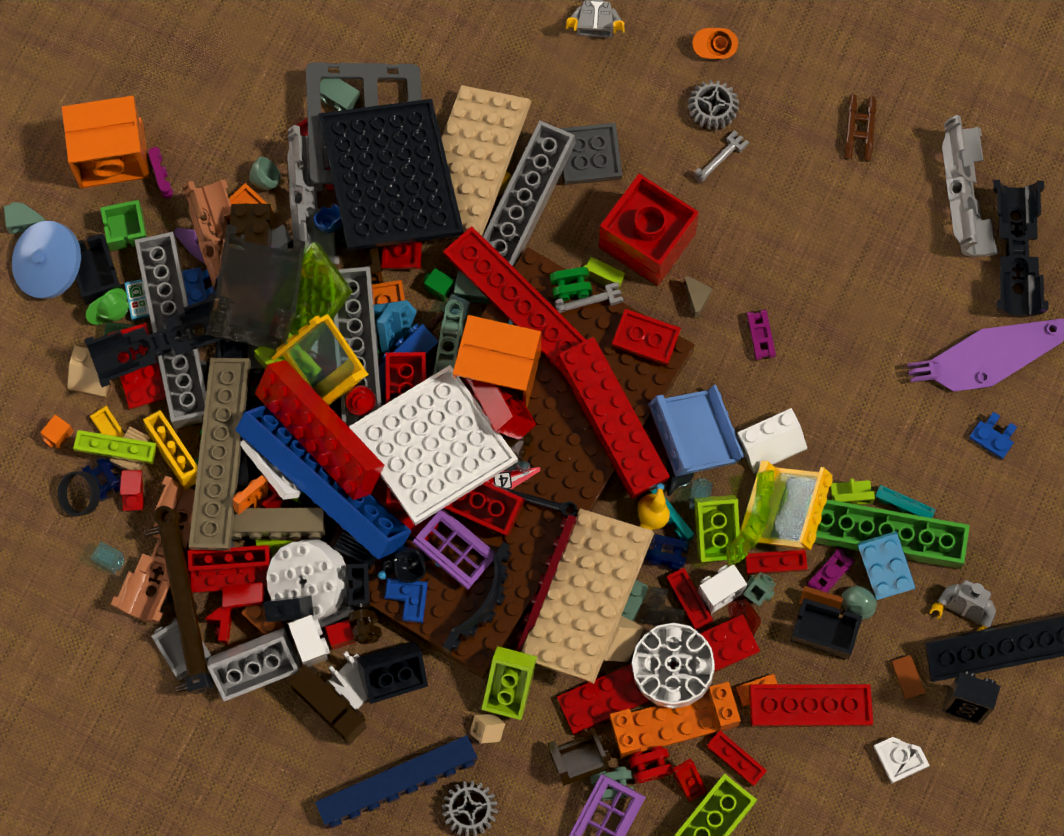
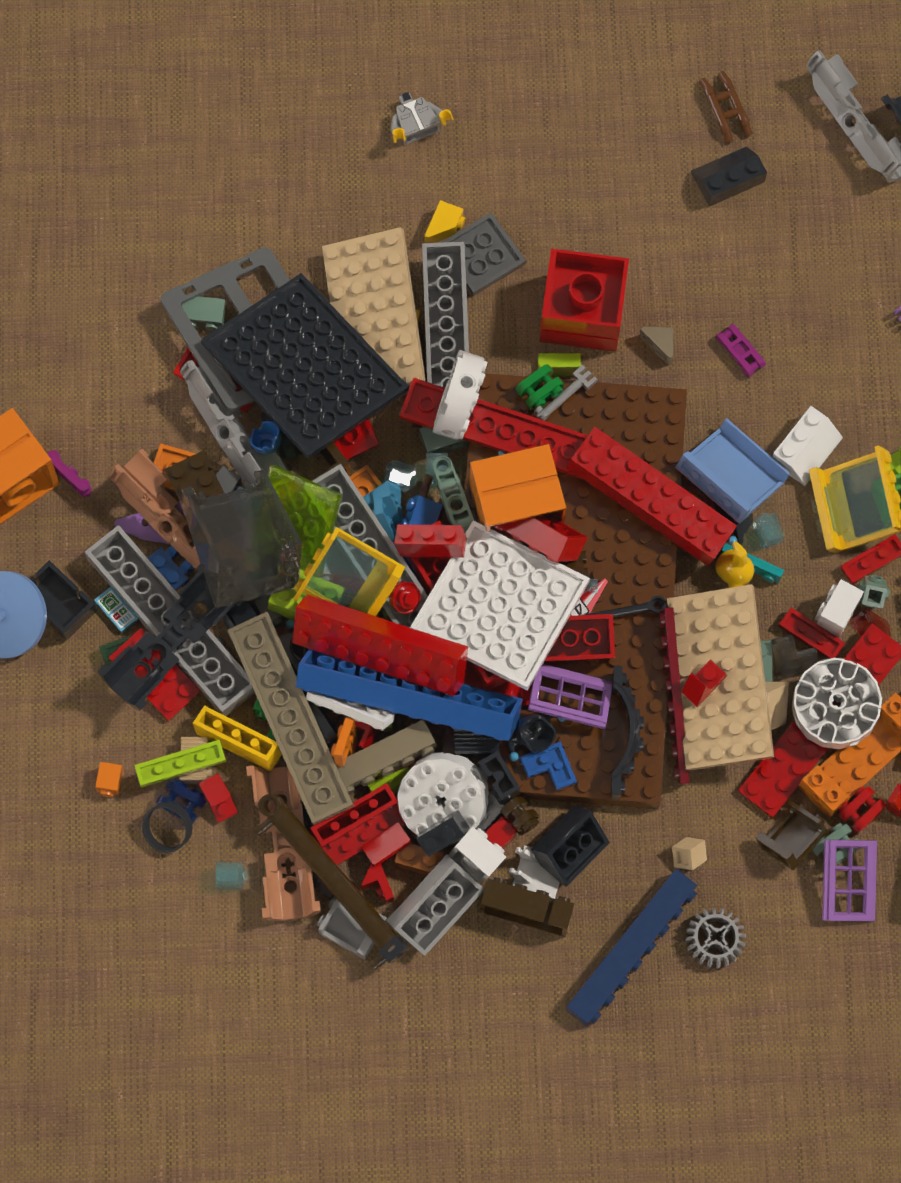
camera: 30 degrees left, 0 degrees up
tan slope [67,346,111,398] -> none
bright green piece [86,288,129,325] -> none
yellow tile [90,406,125,437] -> none
bright green piece [100,200,147,251] -> none
sand green hat [249,156,281,190] -> none
green brick [423,268,455,302] -> none
lime brick [482,646,537,720] -> none
red plate [612,309,681,366] -> none
clear blue brick [645,534,690,570] -> none
light grey gear [688,79,739,130] -> none
orange piece [692,28,738,59] -> none
light grey hinge [694,130,749,183] -> none
lime brick [694,495,741,562] -> none
clear neon green tile [726,470,774,565] -> none
none -> clear light blue brick [382,460,418,492]
none -> red brick [394,524,467,558]
none -> yellow slope [424,200,466,243]
none -> white brick [432,350,488,440]
none -> red slope [682,659,728,708]
none -> black slope [691,147,767,207]

